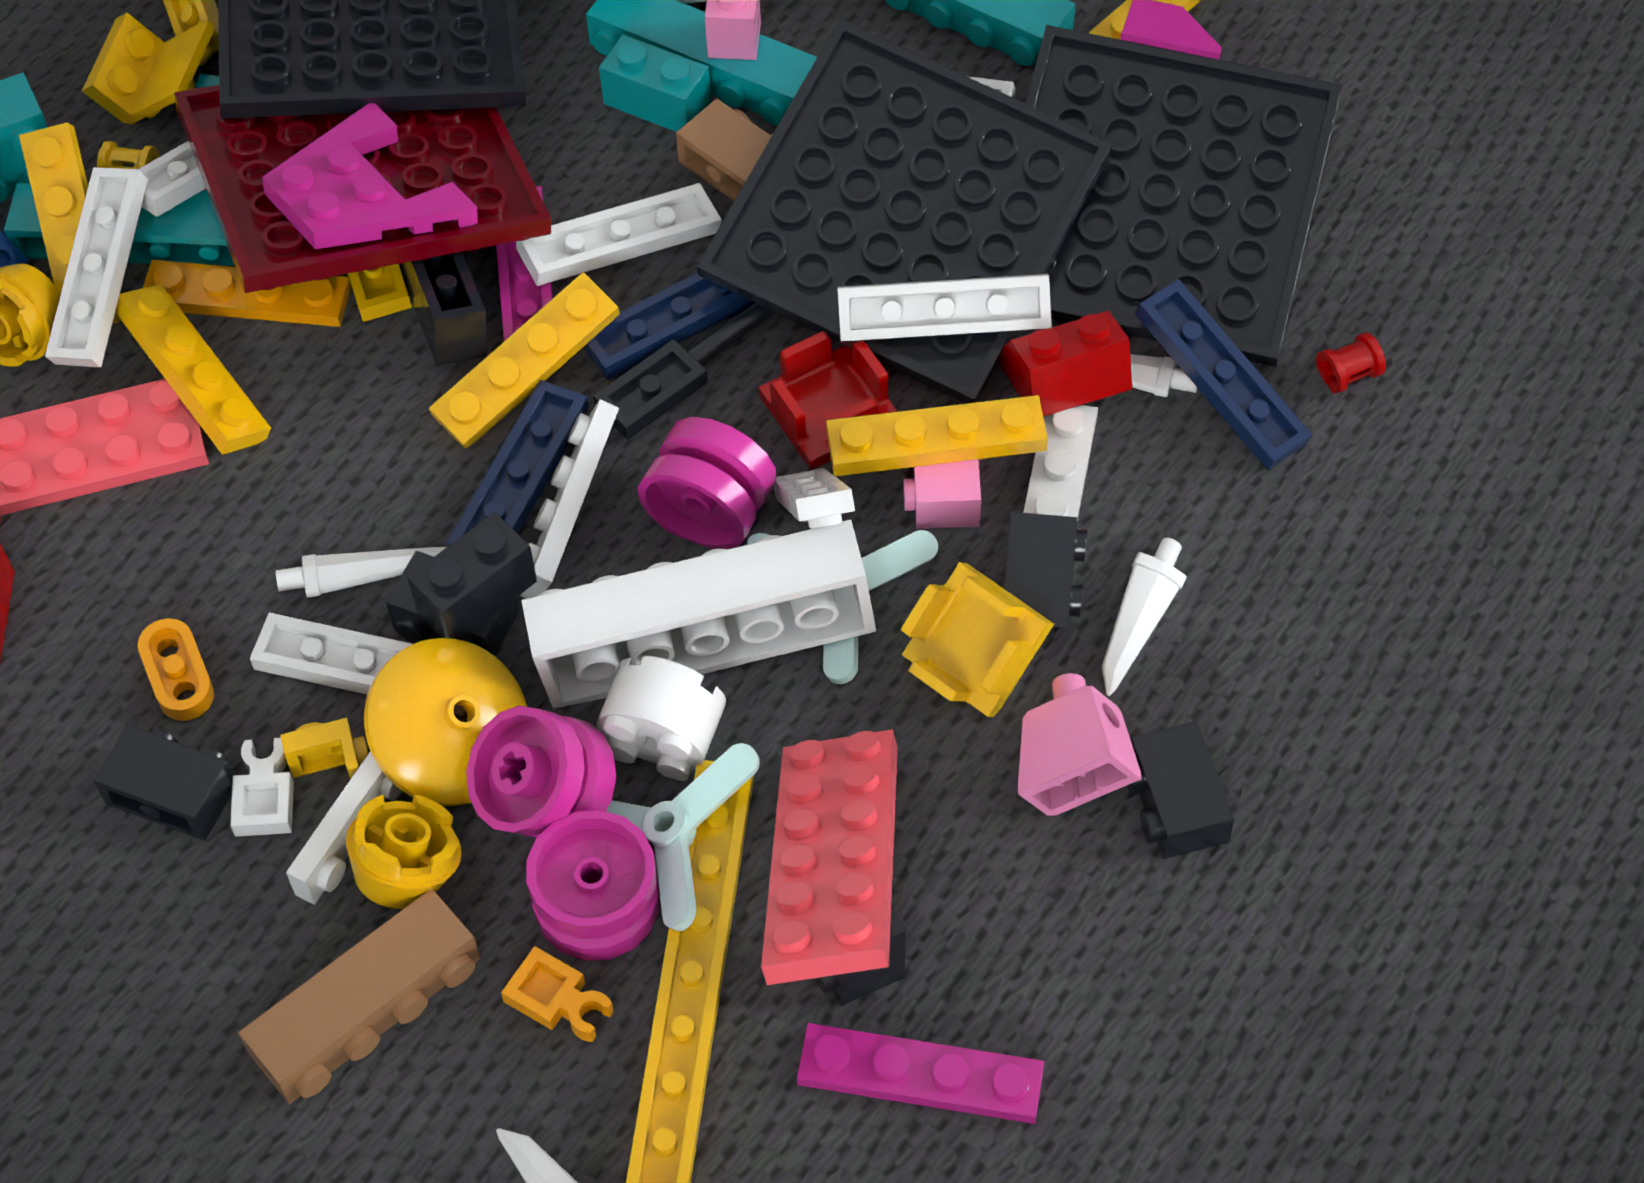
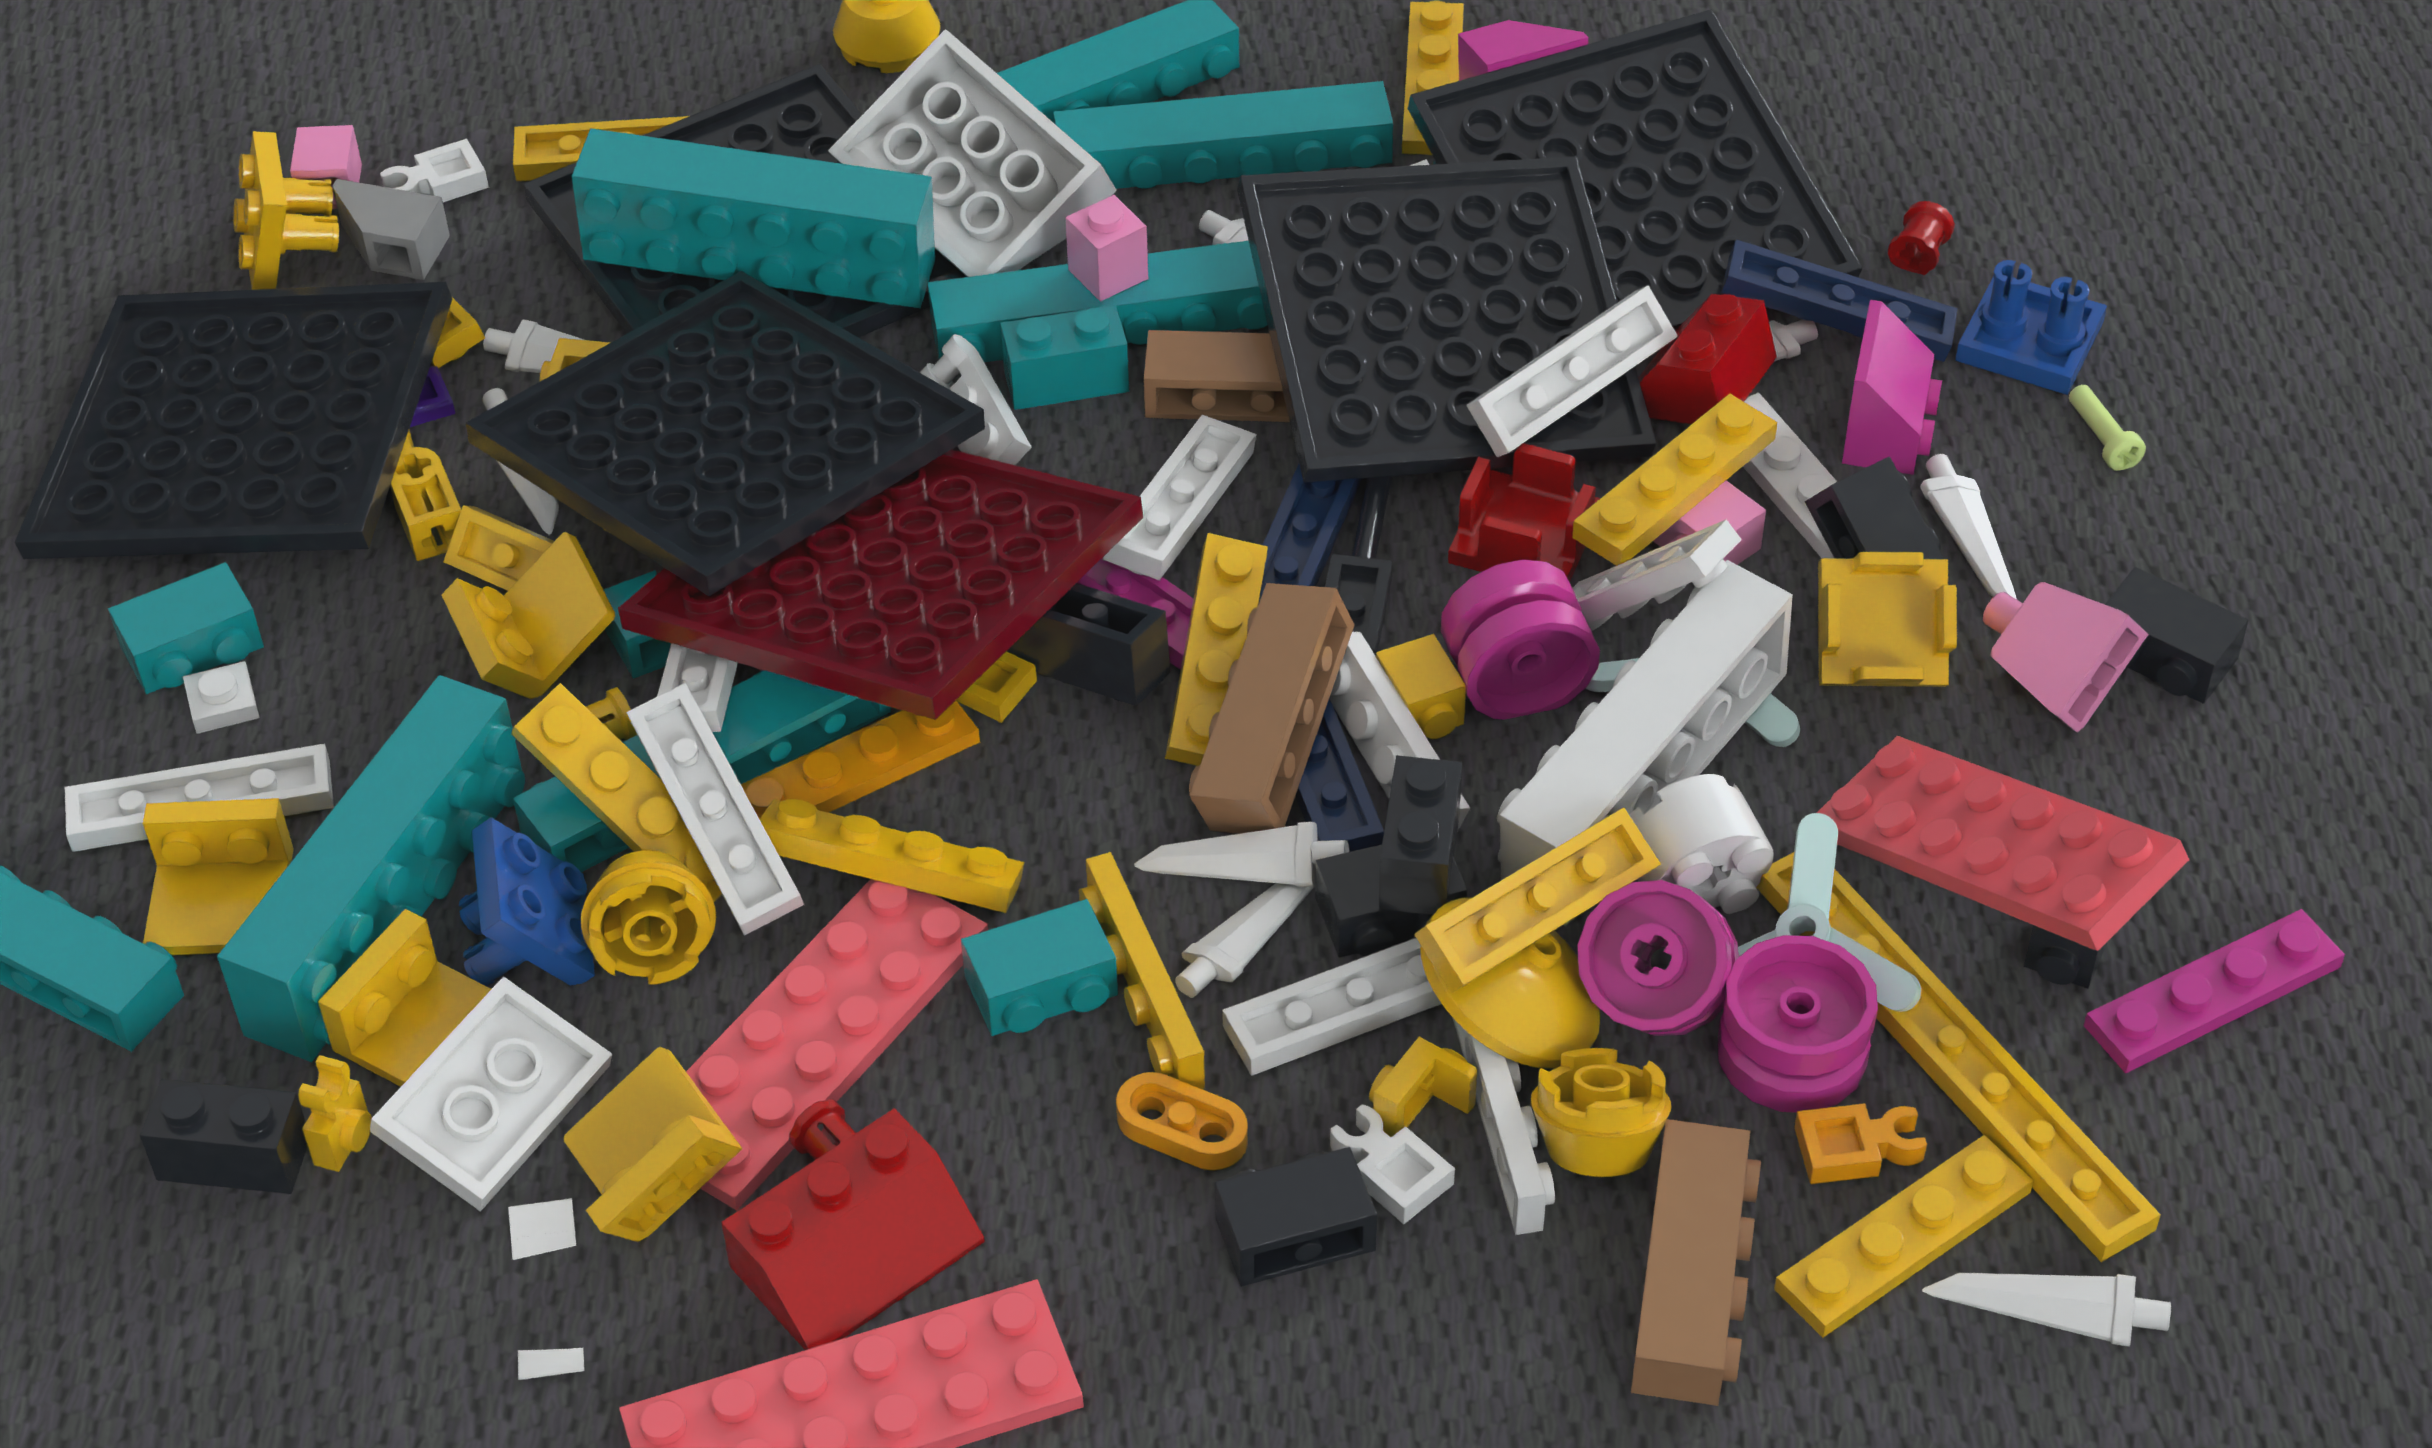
camera: 40 degrees left, 10 degrees down
dark pink wing [262,103,478,249] -> none
none -> white plate [920,334,1032,465]
none -> teal brick [961,899,1118,1036]
none -> yellow plate [1079,852,1205,1089]
none -> white bar [1134,822,1349,887]
none -> medium nougat brick [1189,583,1354,834]
none -> yellow brick [1376,634,1466,739]
none -> yellow plate [1414,807,1661,993]
none -> yellow plate [1774,1135,2034,1338]
none -> dark pink slope [1842,300,1942,475]
none -> blue plate [1955,260,2107,395]
none -> yellowish green piece [2069,385,2146,471]

